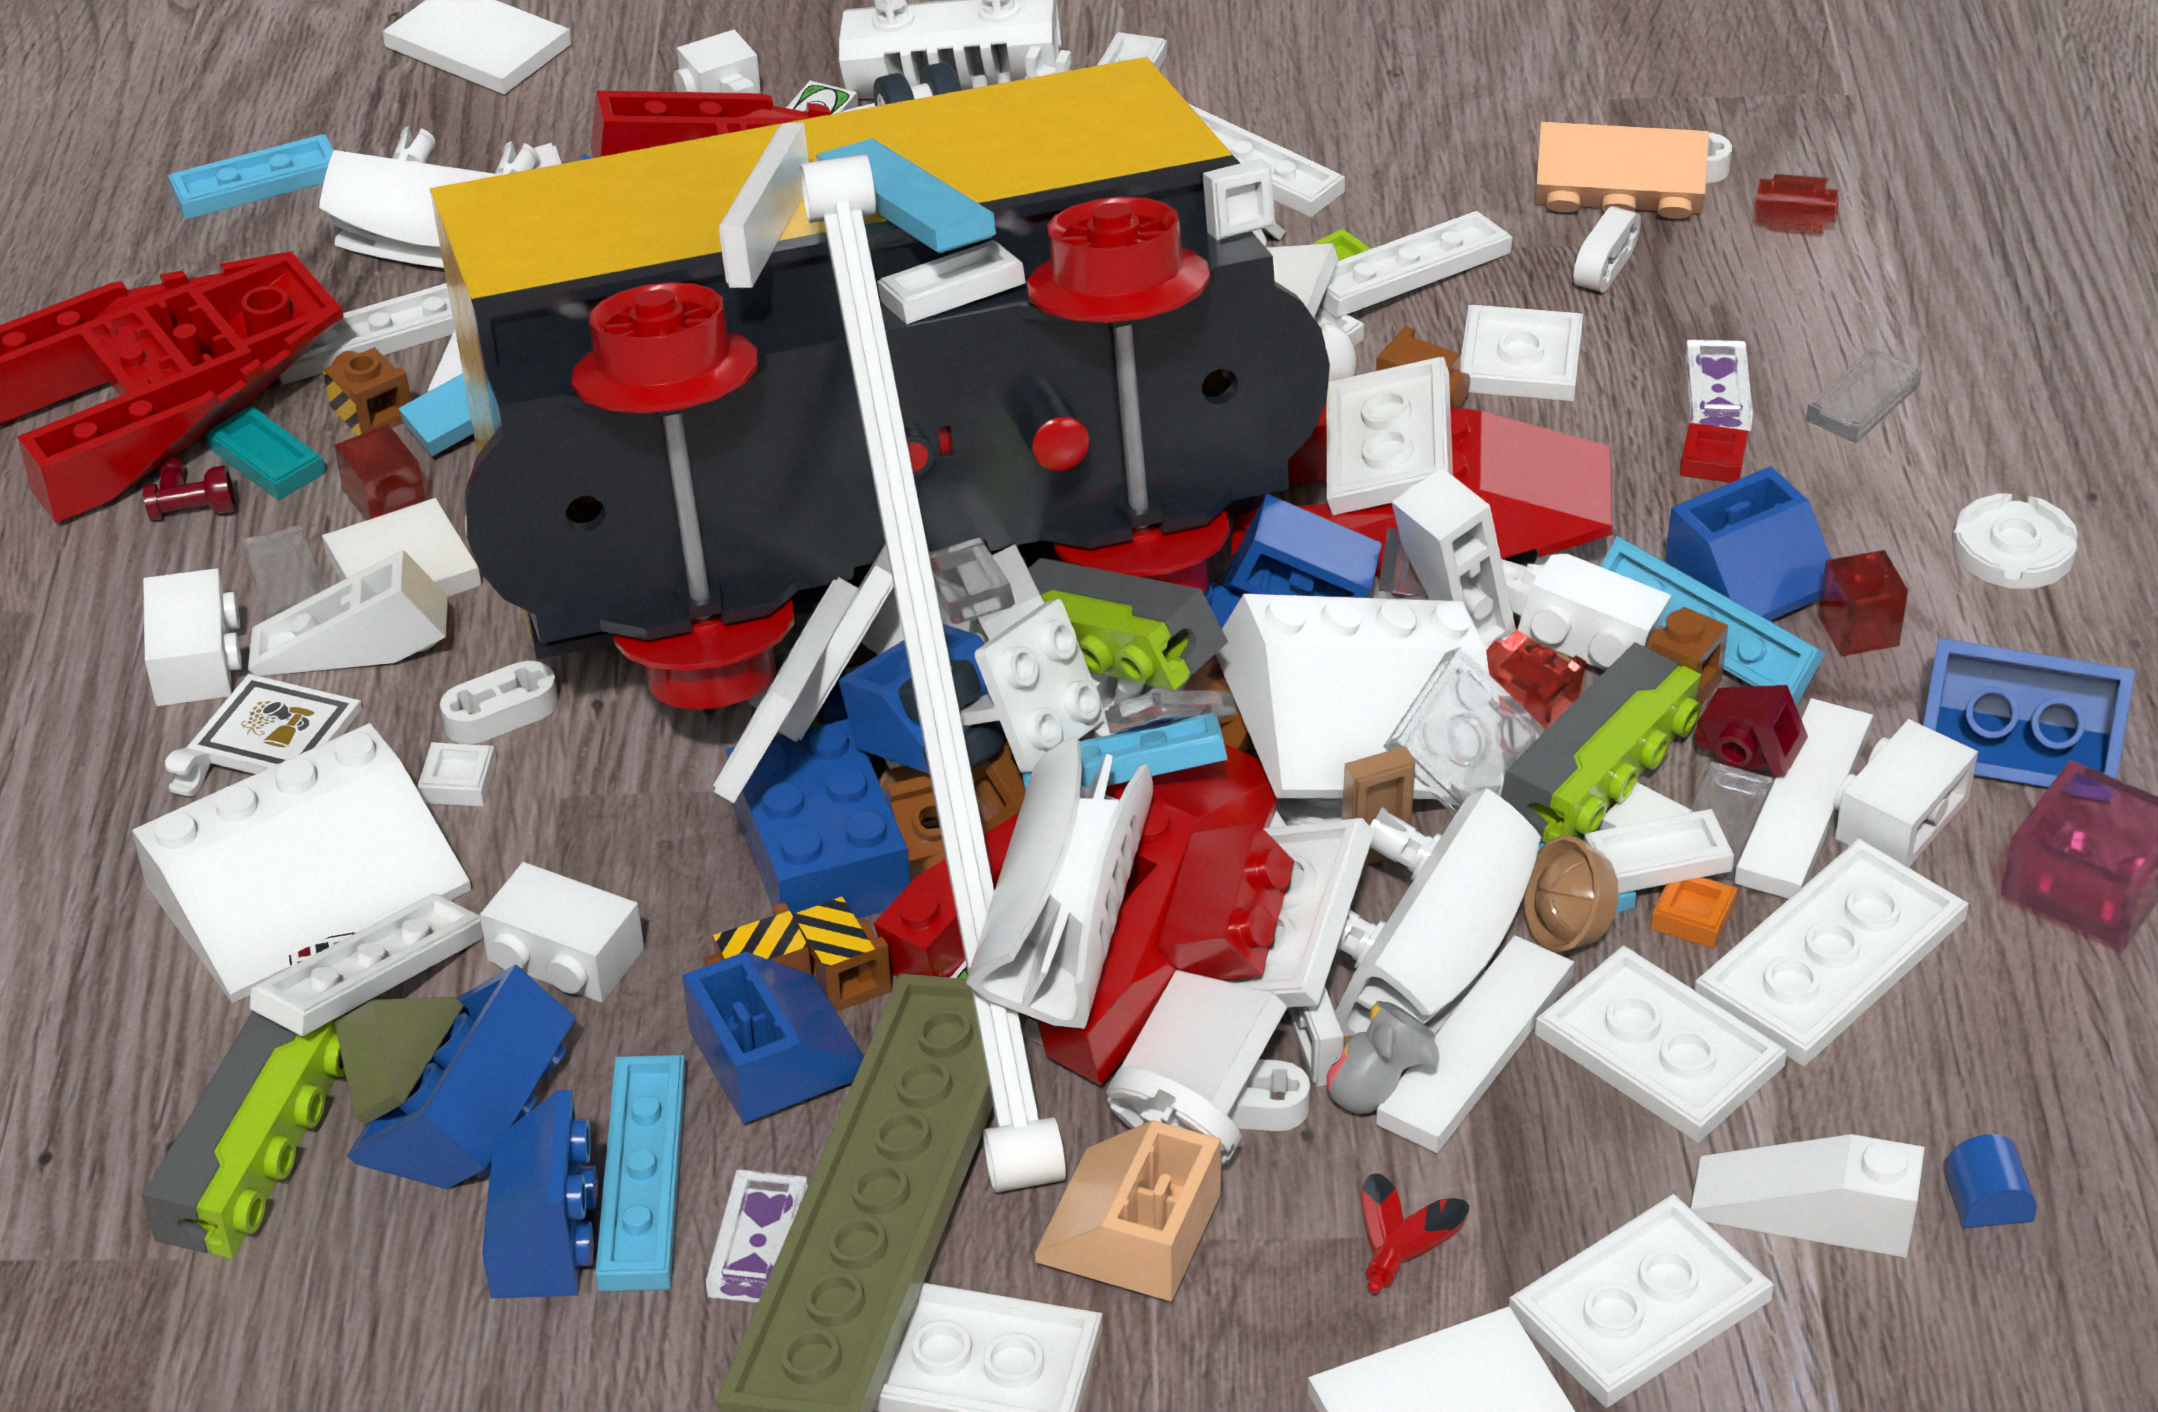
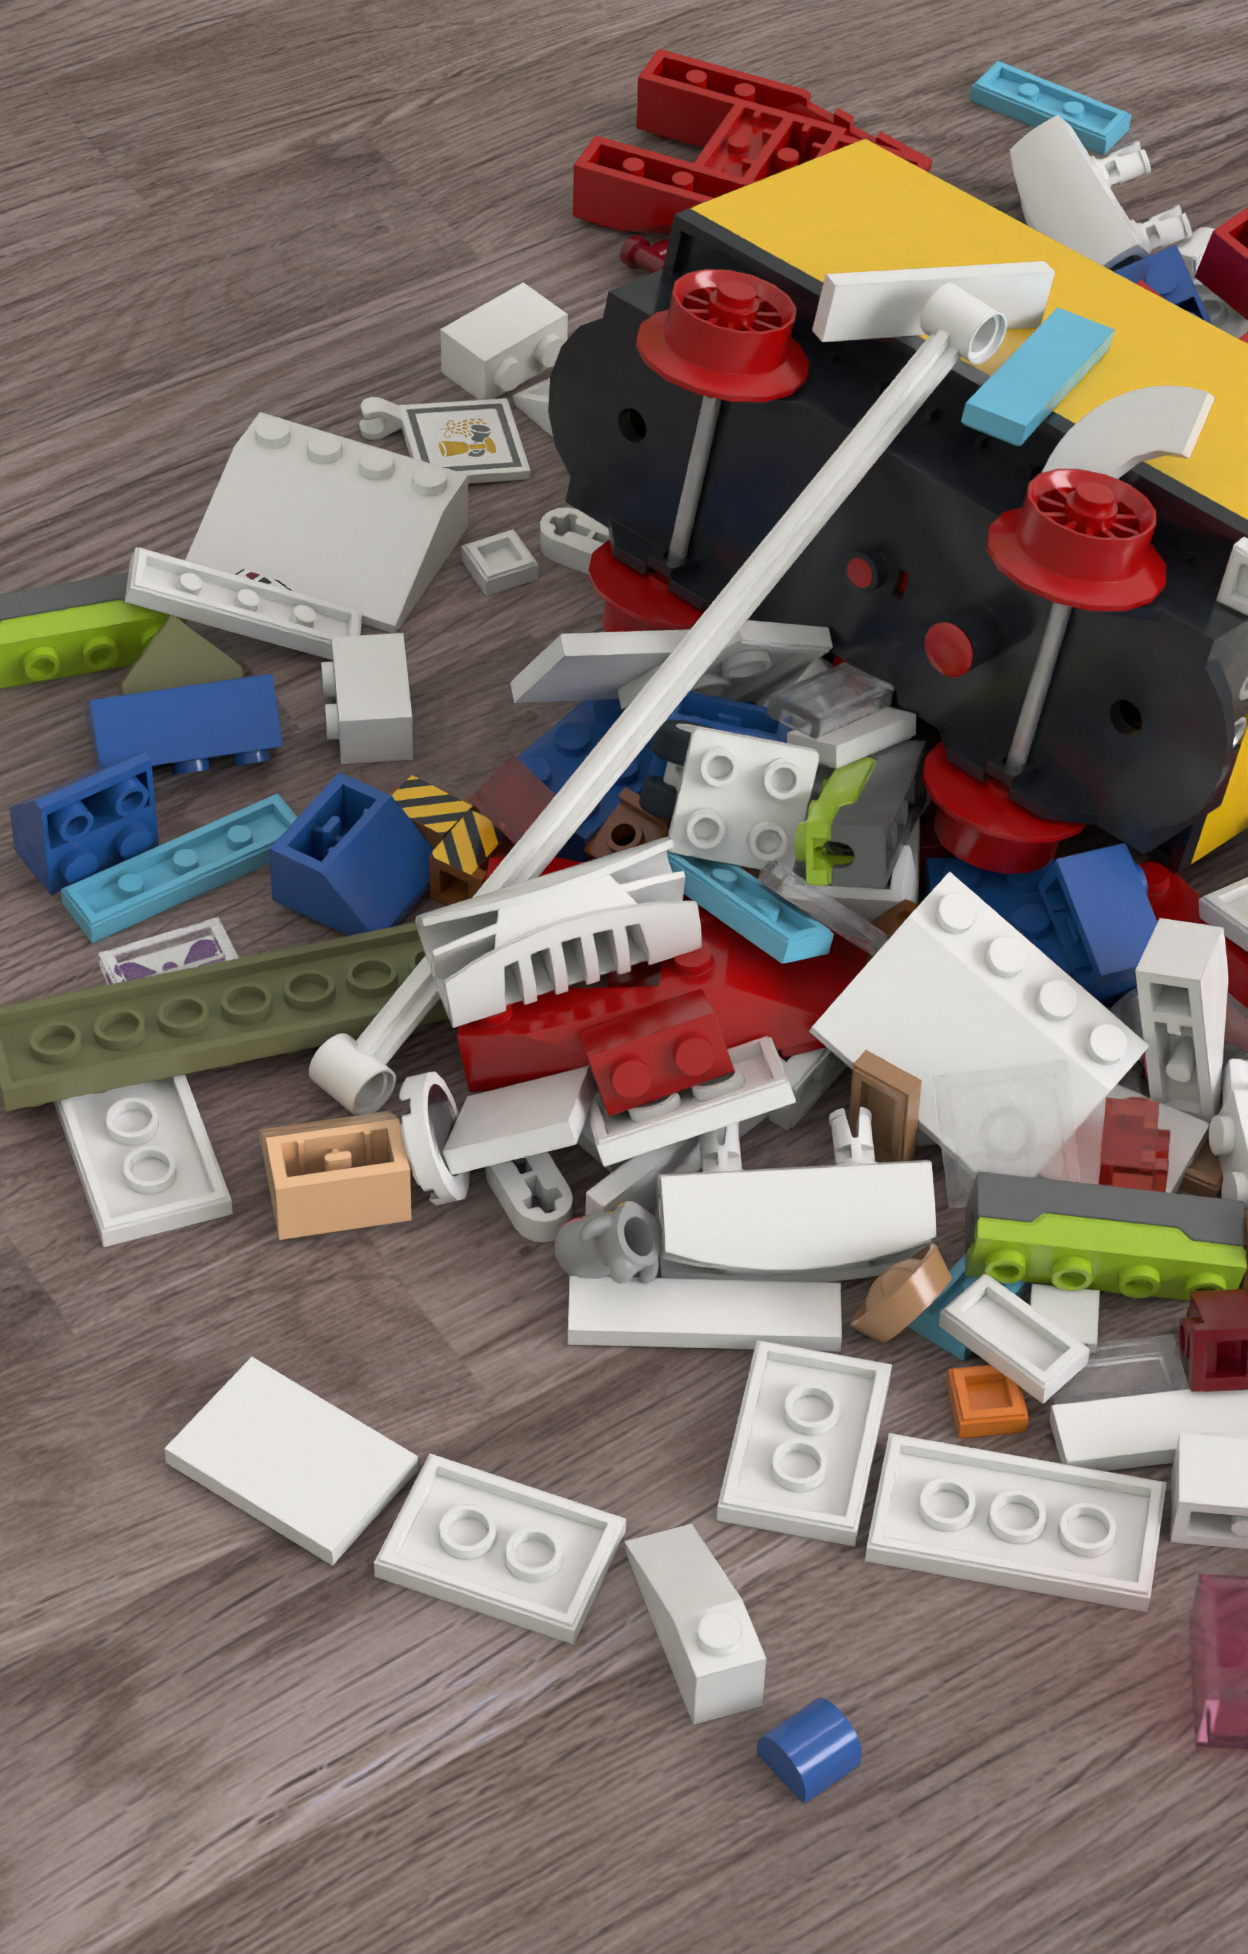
camera: 55 degrees right, 5 degrees up
white tile [877,240,1026,324] -> none
red piece [1360,1173,1470,1294] -> none
none -> clear red brick [469,754,556,845]
none -> white tile [1042,386,1215,480]

